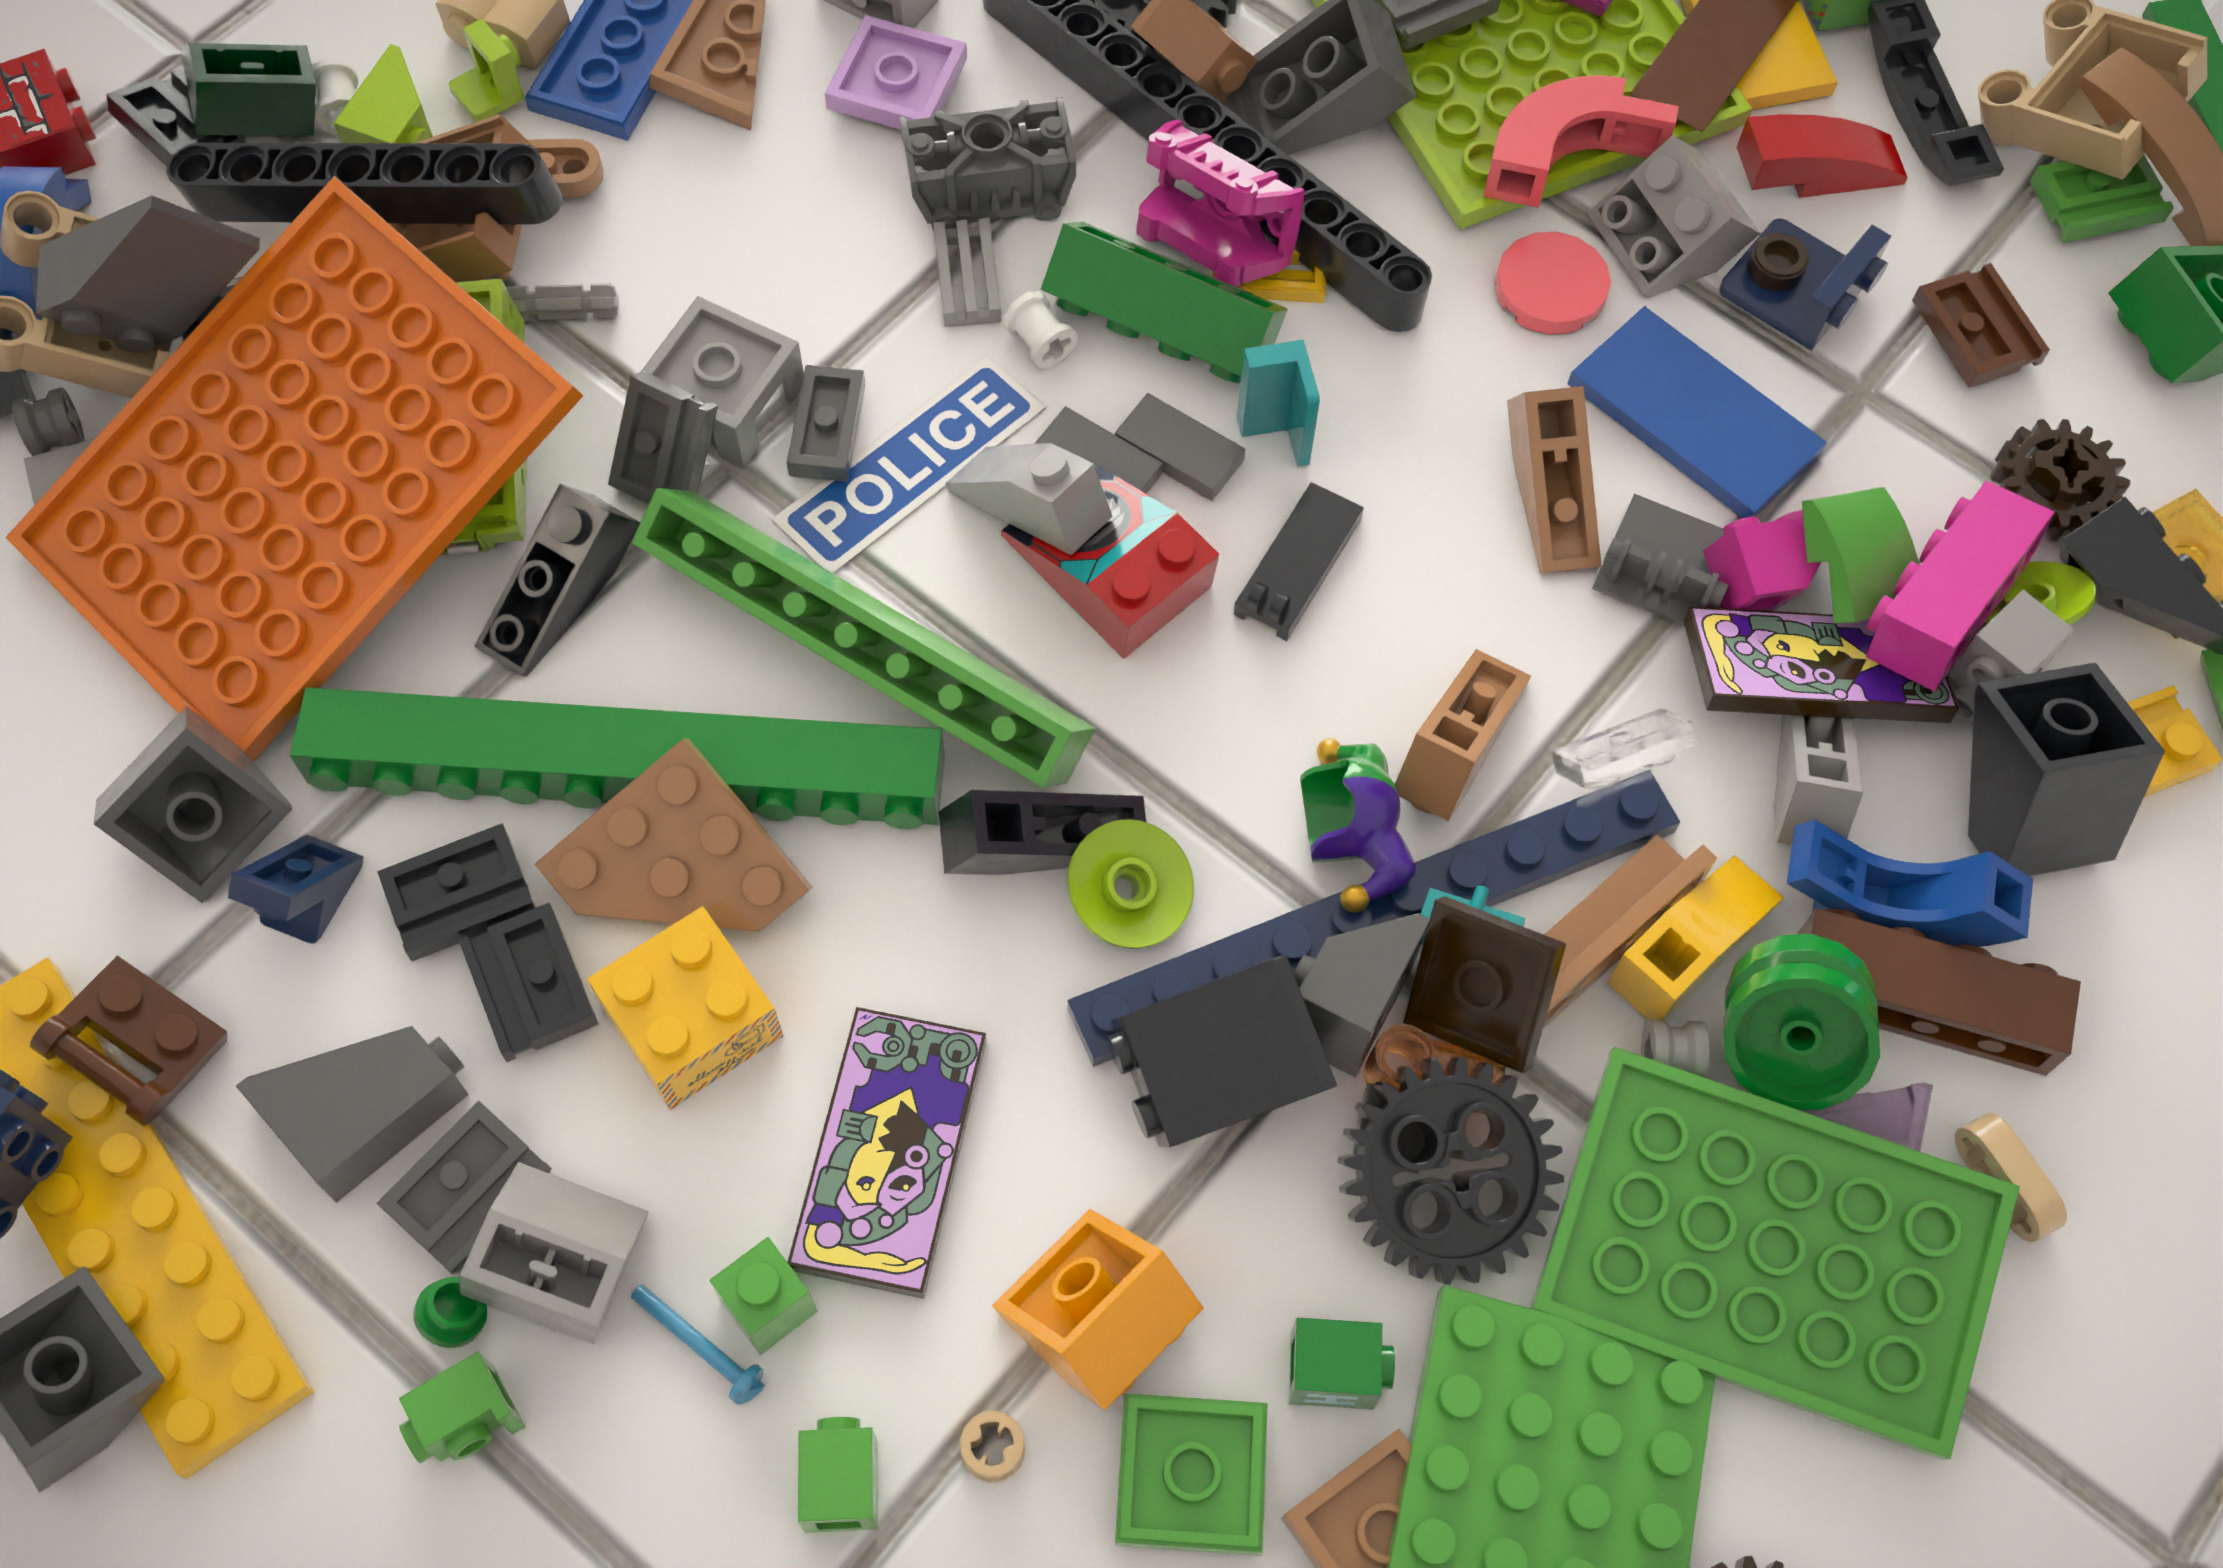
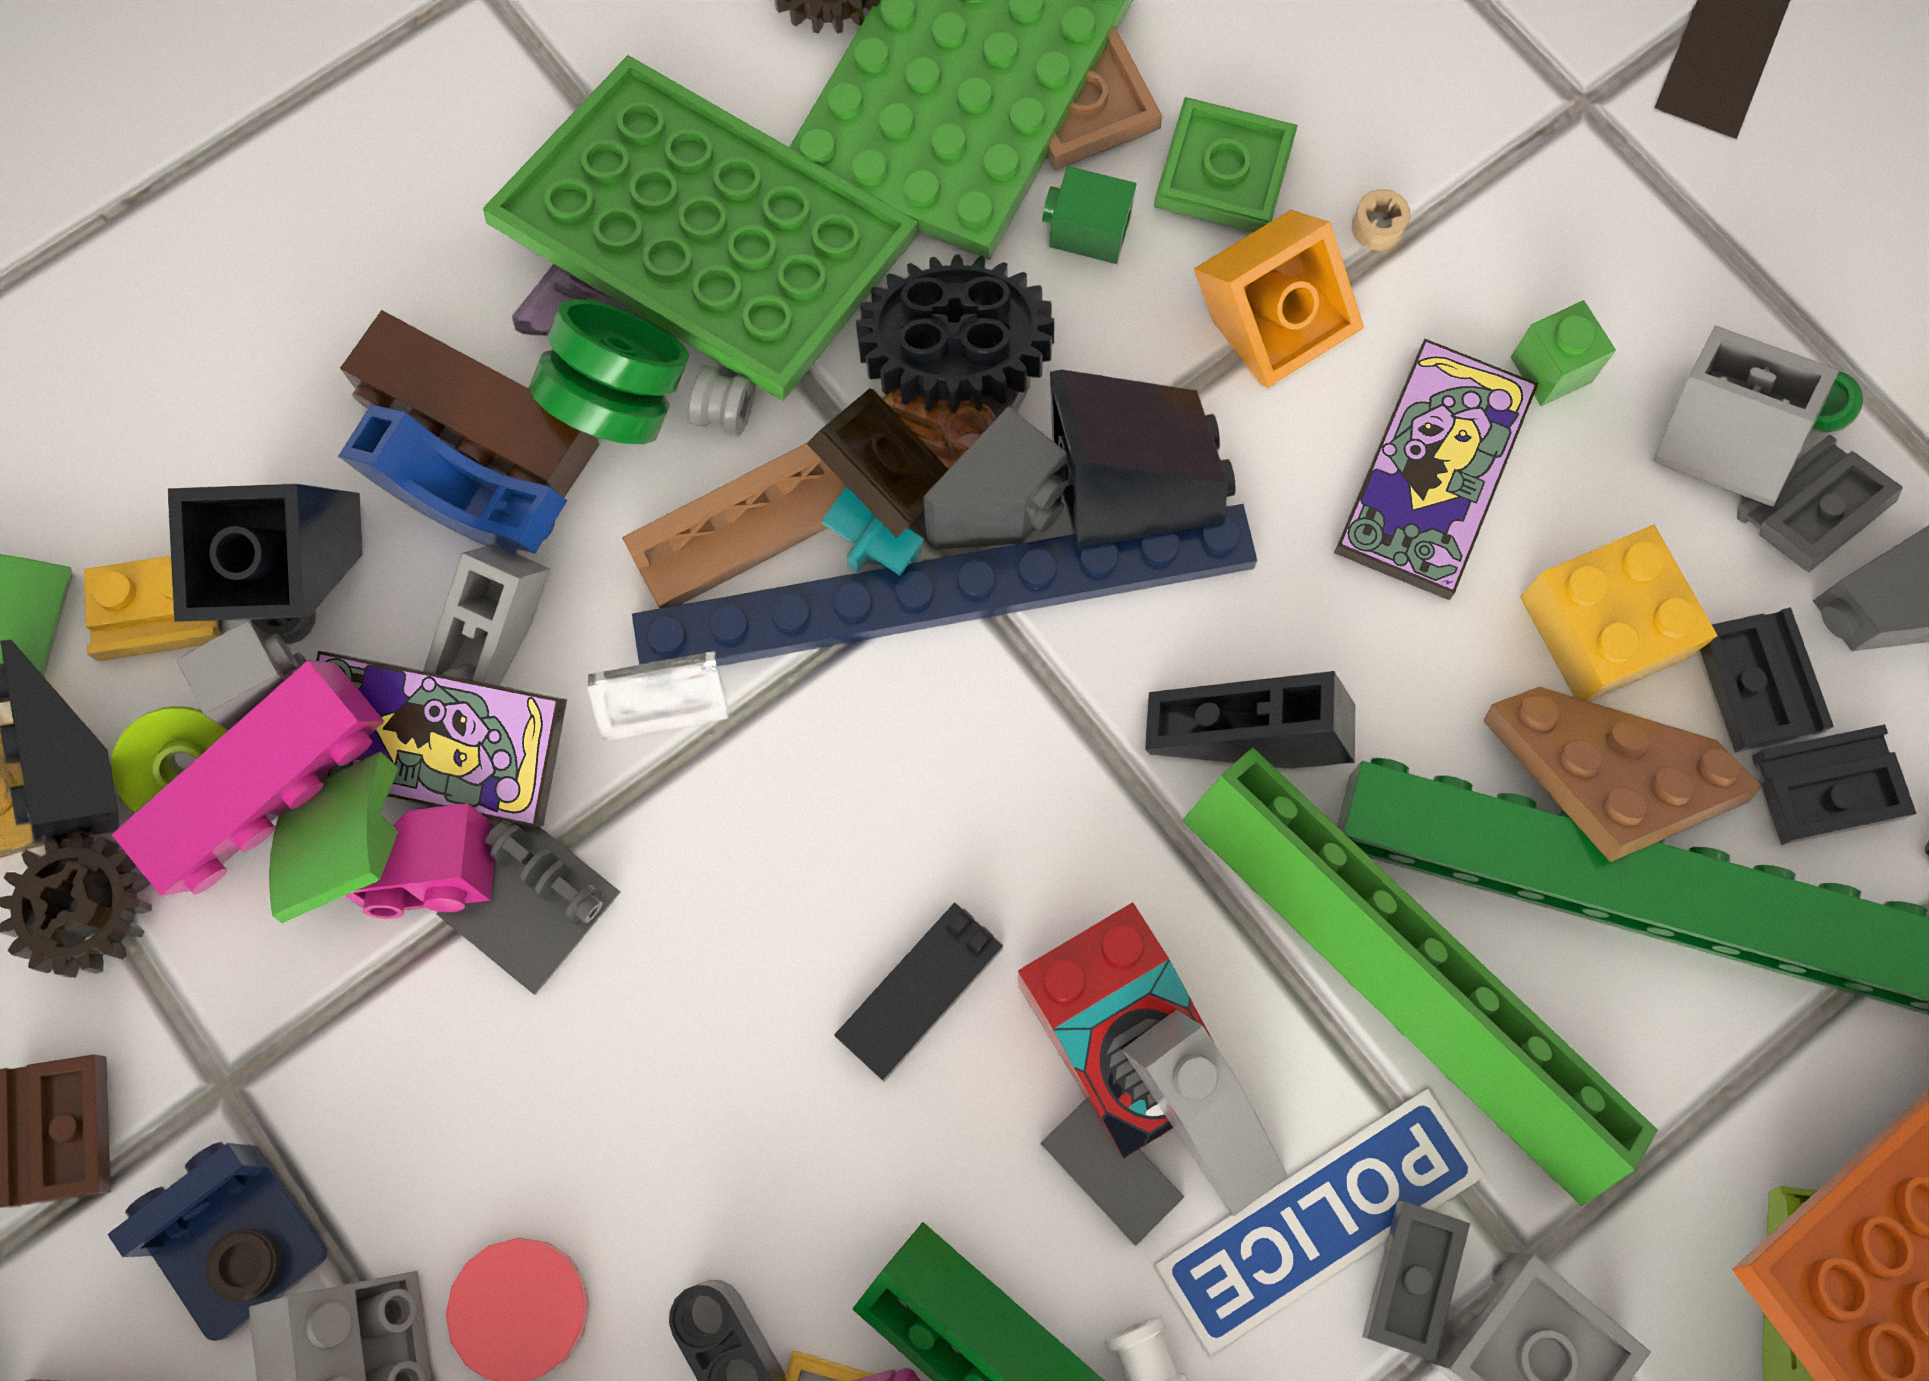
camera: 165 degrees left, 10 degrees up
bright green brick [399,1351,525,1464] -> none
black slope [474,484,640,677] -> none
dark grey plate [608,371,719,504] -> none
dark azure piece [631,1284,765,1404] -> none
bright green brick [798,1417,878,1533] -> none
lime dish [1067,819,1194,949] -> none
dark grey tile [1115,393,1246,501] -> none
teal panel [1237,339,1320,466] -> none
piece [1300,738,1416,913] -> none
medium nougat slope [1395,649,1531,821] -> none
medium nougat slope [1507,386,1602,574] -> none
blue tile [1567,306,1827,518] -> none
yellow slope [1607,855,1784,1020] -> none
tan beam [1955,1113,2067,1242] -> none

